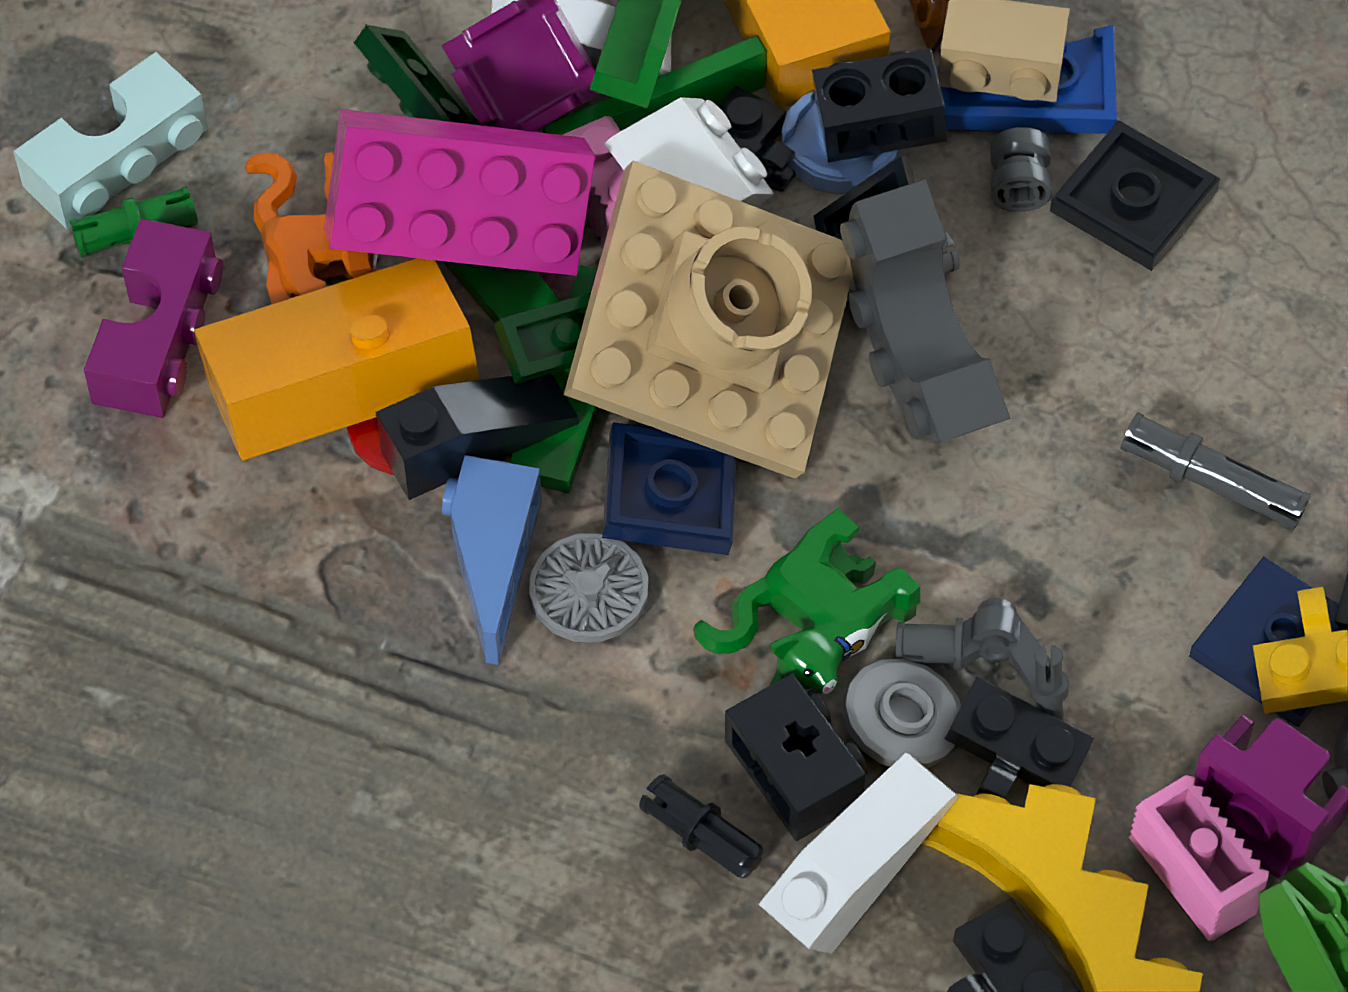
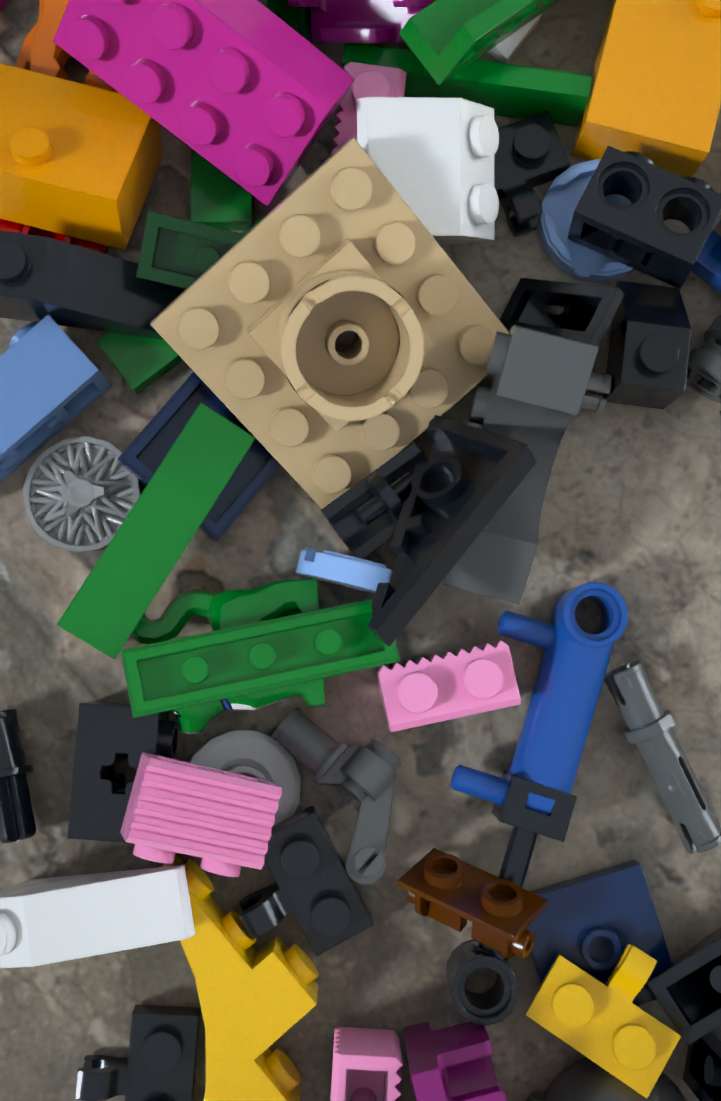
camera: 30 degrees right, 25 degrees up
none -> green tile [57,403,256,660]
none -> green tile [120,599,400,718]
none -> bright pink brick [120,752,282,877]
none -> light blue tile [296,547,393,594]
none -> black hips [321,442,427,559]
none -> black wing [367,415,537,647]
none -> bright pink brick [376,640,521,732]
none -> reddish brown hinge [398,848,548,959]
none -> blue piece [446,582,628,1026]
none -> black slope [603,281,691,409]

